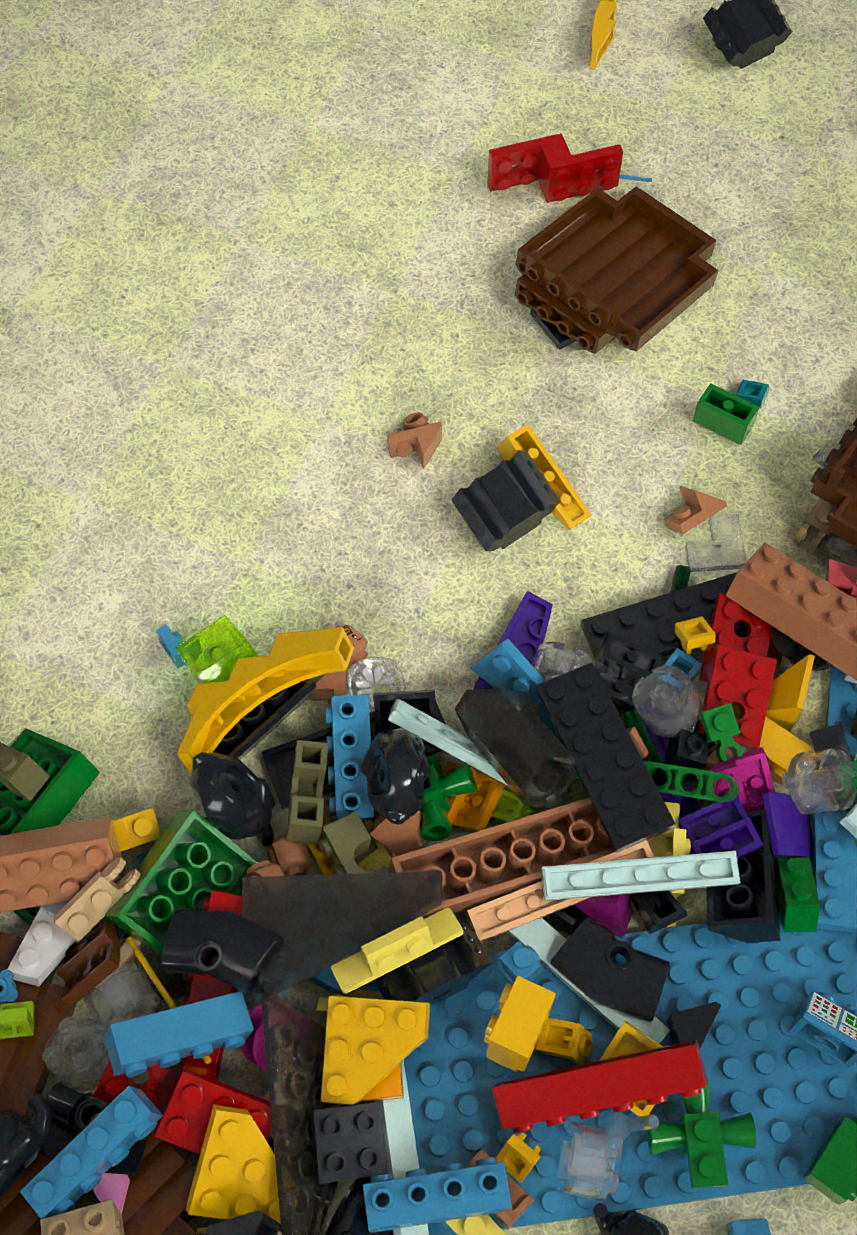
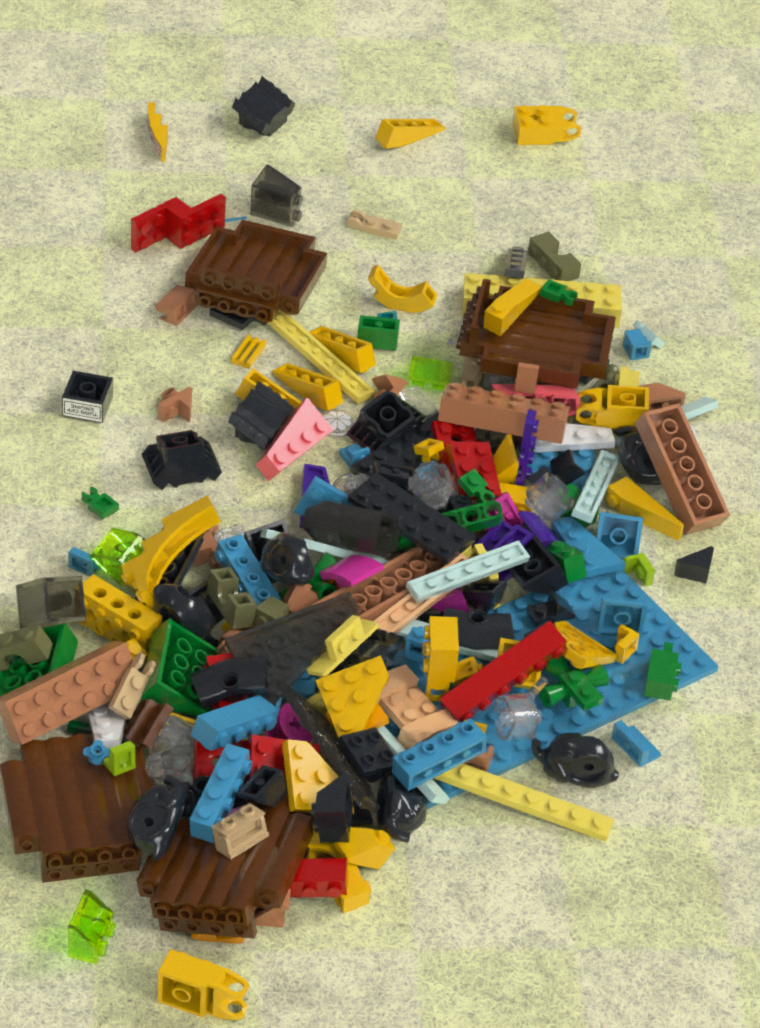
camera: 30 degrees left, 20 degrees down
none -> clear smoke slope [16,576,87,629]
none -> black brick [62,370,113,423]
none -> yellow brick [75,574,162,662]
none -> green plate [81,487,119,520]
none -> black slope [141,430,222,490]
none -> nougat hinge [155,285,198,326]
none -> yellow tile [231,334,267,369]
none -> black slope [237,765,287,807]
none -> clear smoke slope [250,164,303,227]
none -> wedge [256,397,333,481]
none -> light yellow plate [267,310,375,404]
none -> yellow slope [272,363,343,411]
none -> yellow slope [309,326,376,373]
none -> dark pink slope [320,555,384,587]
none -> dish [321,409,357,441]
none -> dark azure bracket [339,443,371,468]
none -> black slope [345,389,426,453]
none -> tan hinge [346,210,402,240]
none -> yellow arch [368,265,437,313]
none -> light nougat piece [378,665,458,750]
none -> clear neon green slope [408,355,455,391]
none -> dark purple wing [516,410,539,487]
none -> black slope [526,590,576,628]
none -> yellow plate [553,621,617,669]
none -> yellow bracket [615,624,640,664]

